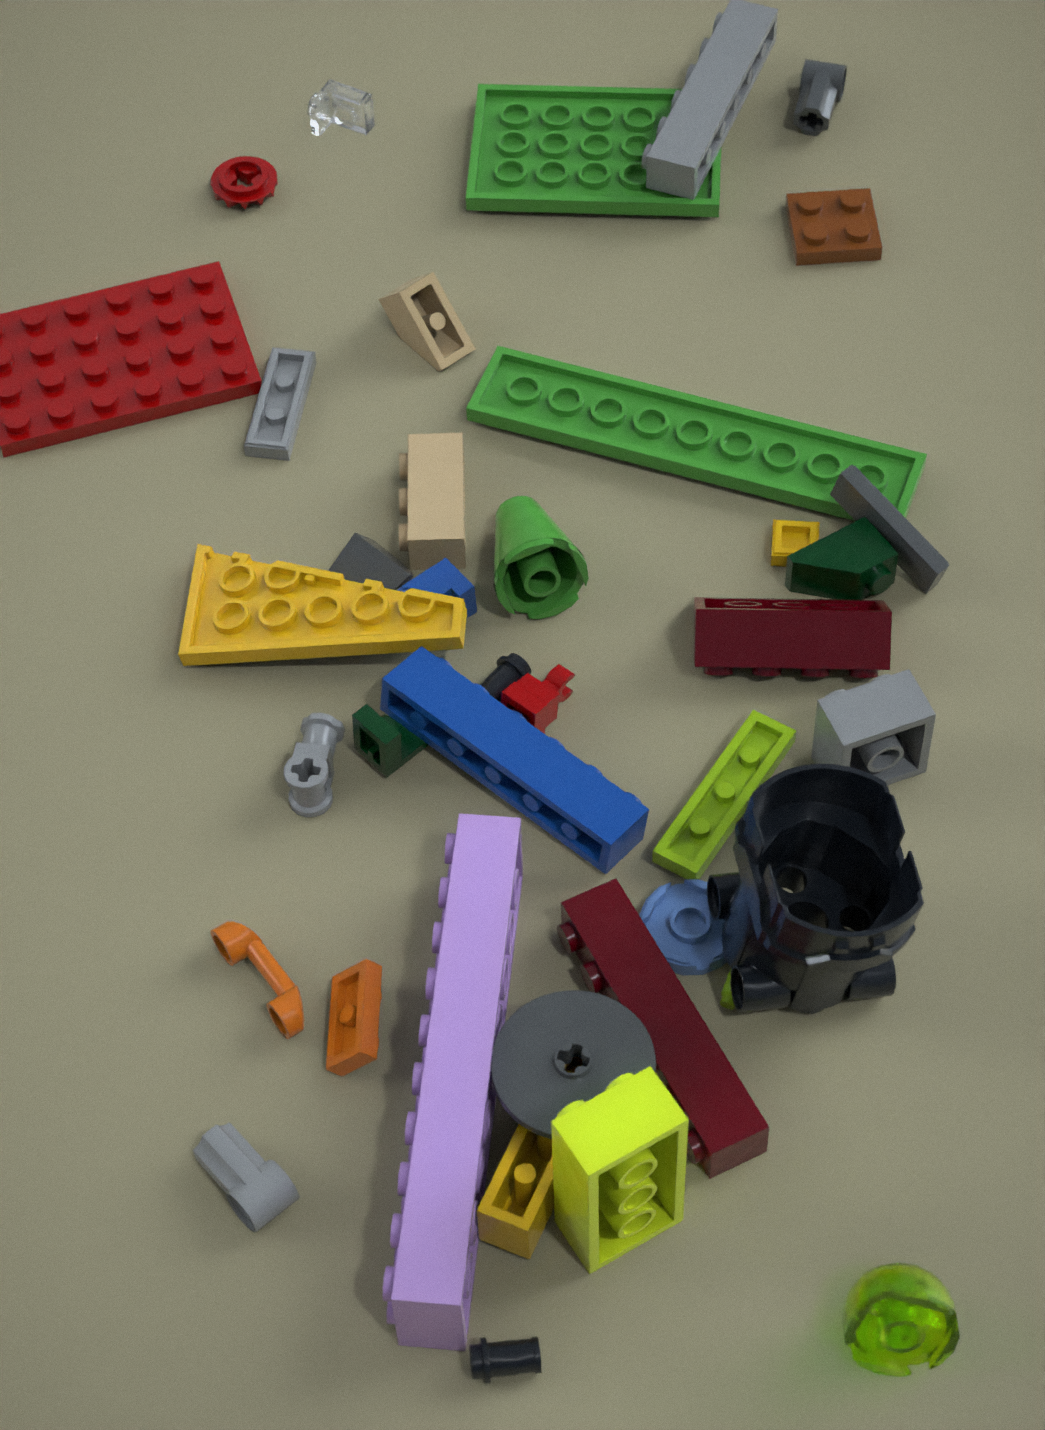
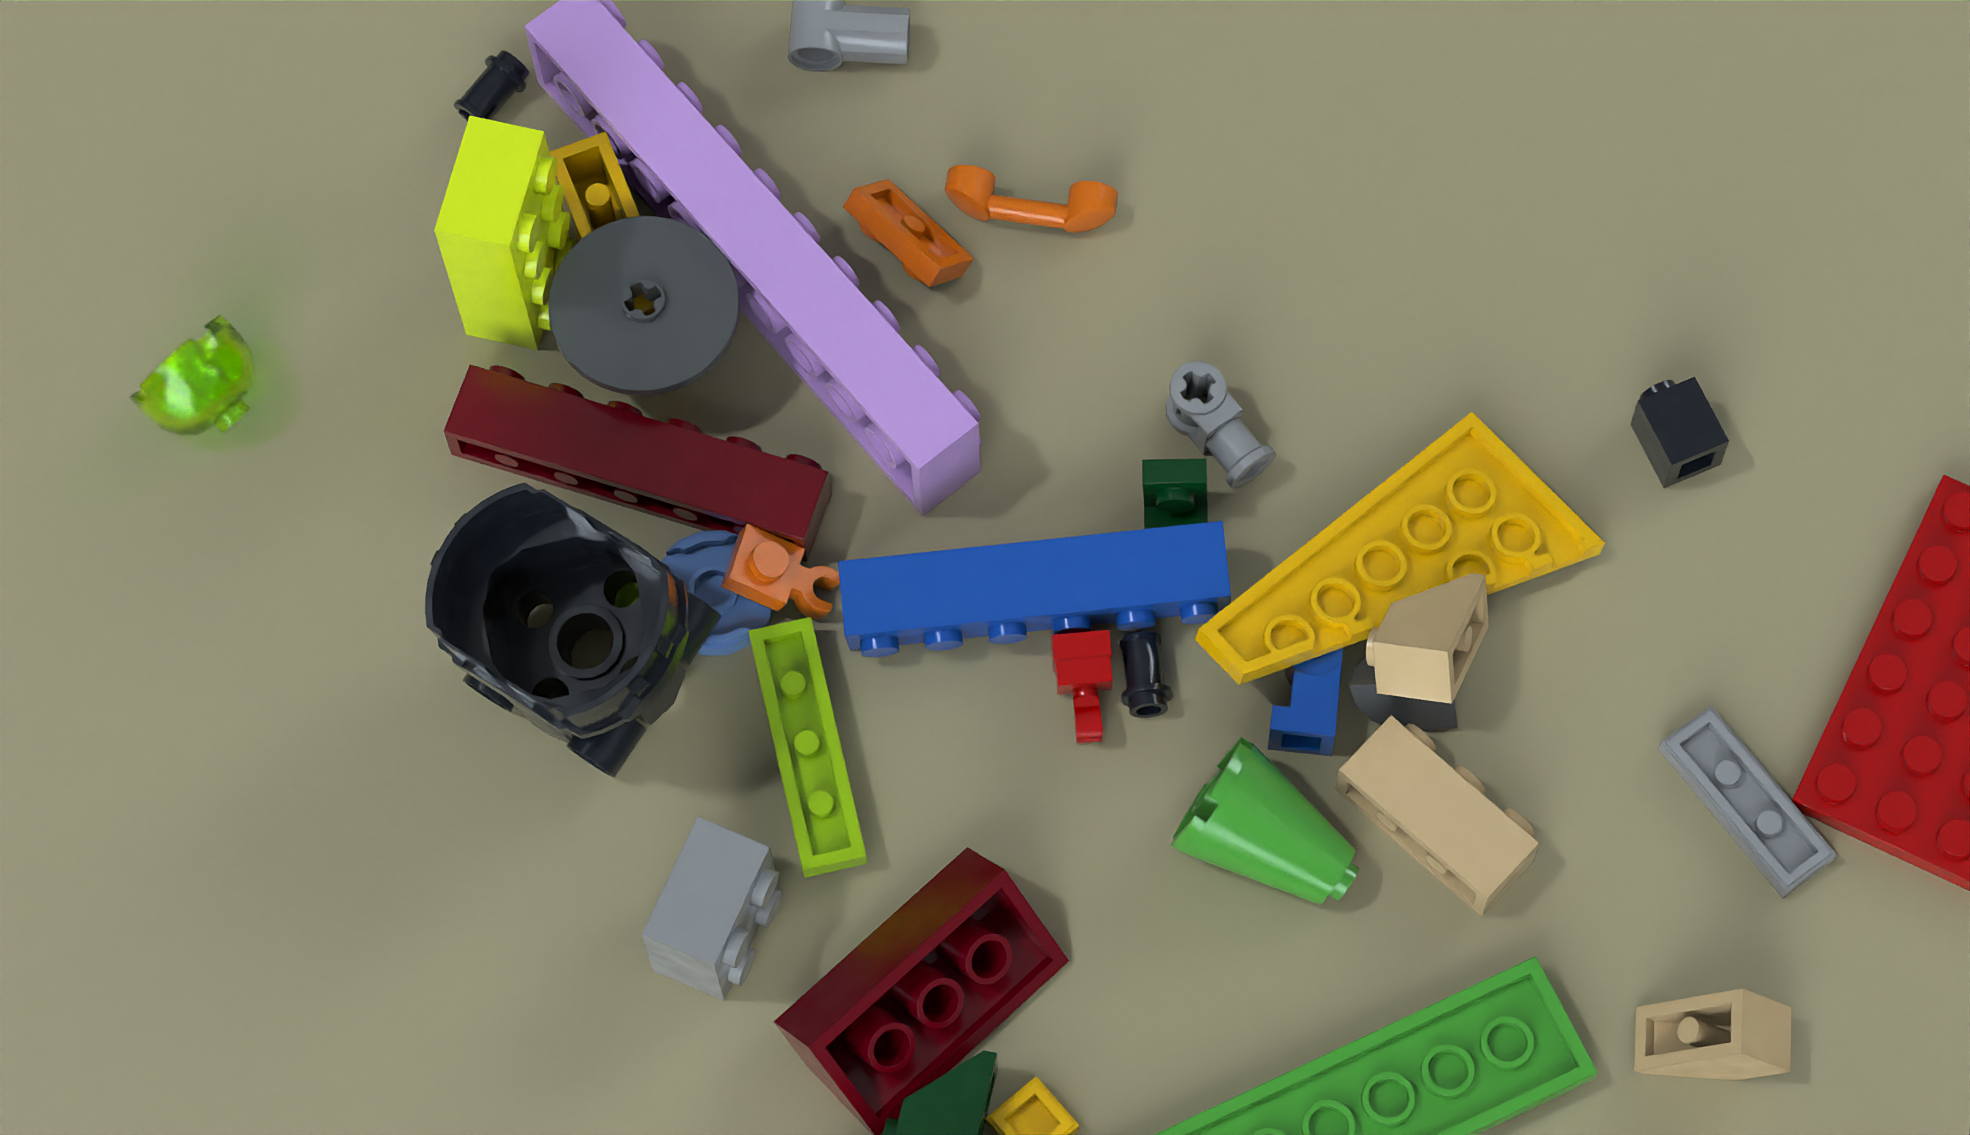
camera: 135 degrees right, 15 degrees up
none -> orange plate [721,523,840,620]
none -> tan slope [1366,573,1489,704]
none -> black brick [1630,377,1729,488]

